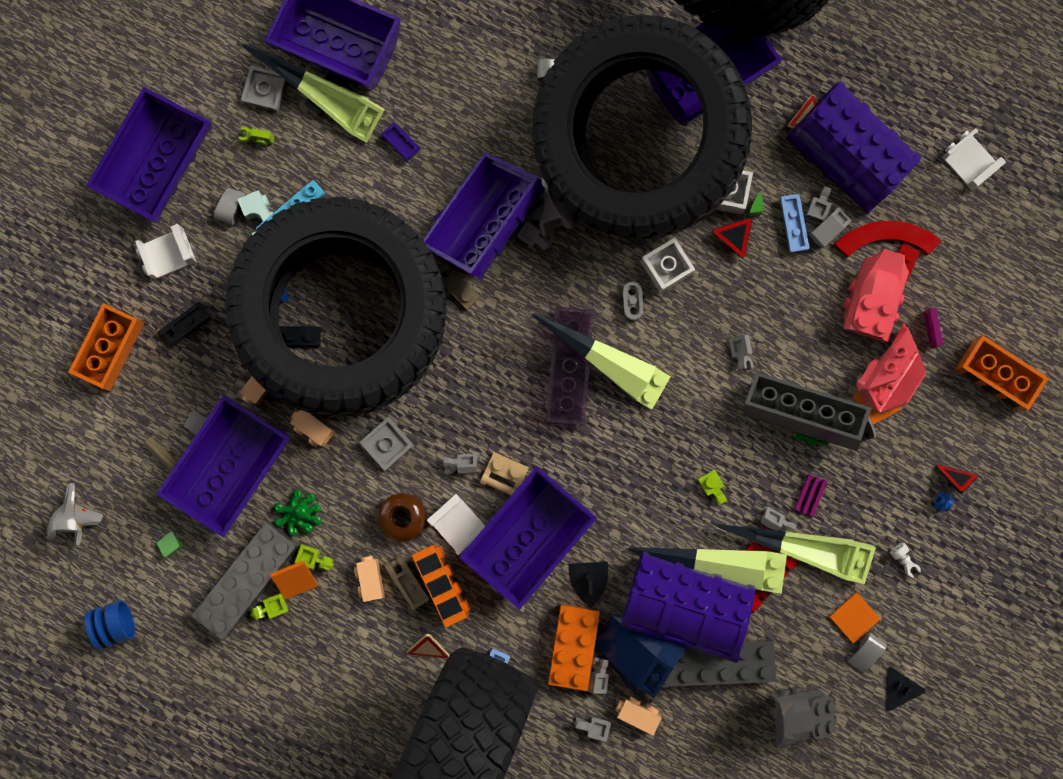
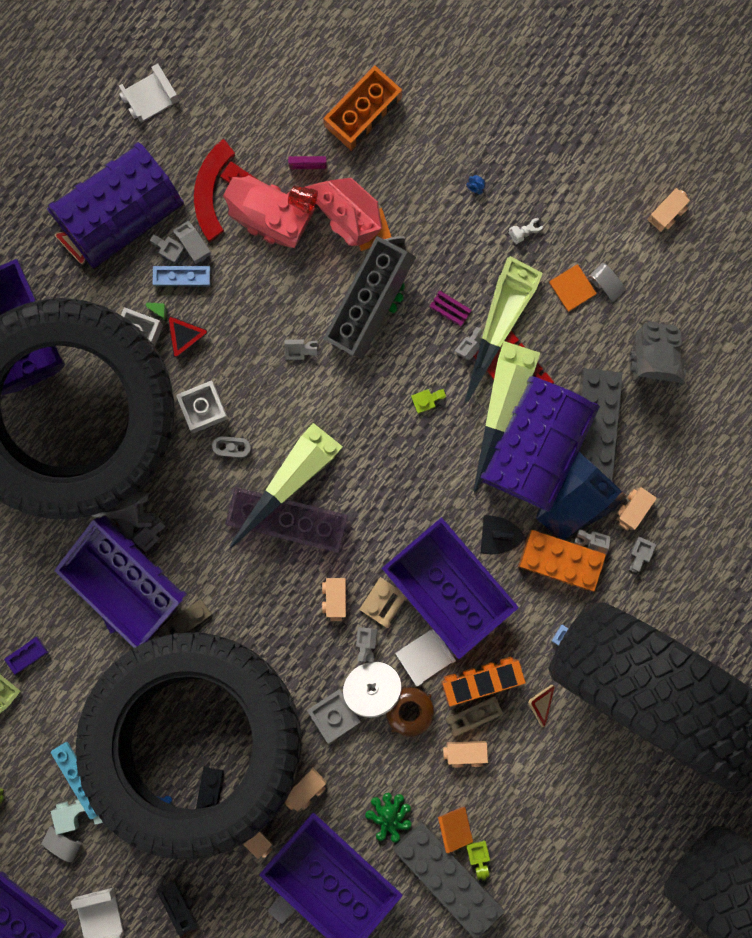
camera: 85 degrees left, 0 degrees up
lime plate [295,544,334,570] -> none
black piece [887,667,926,711] -> none
black piece [935,465,978,494] -> none
none -> clear red piece [288,185,318,214]
none -> light nougat brick [322,578,346,621]
none -> white piece [343,662,402,718]
none -> light nougat brick [647,188,690,232]

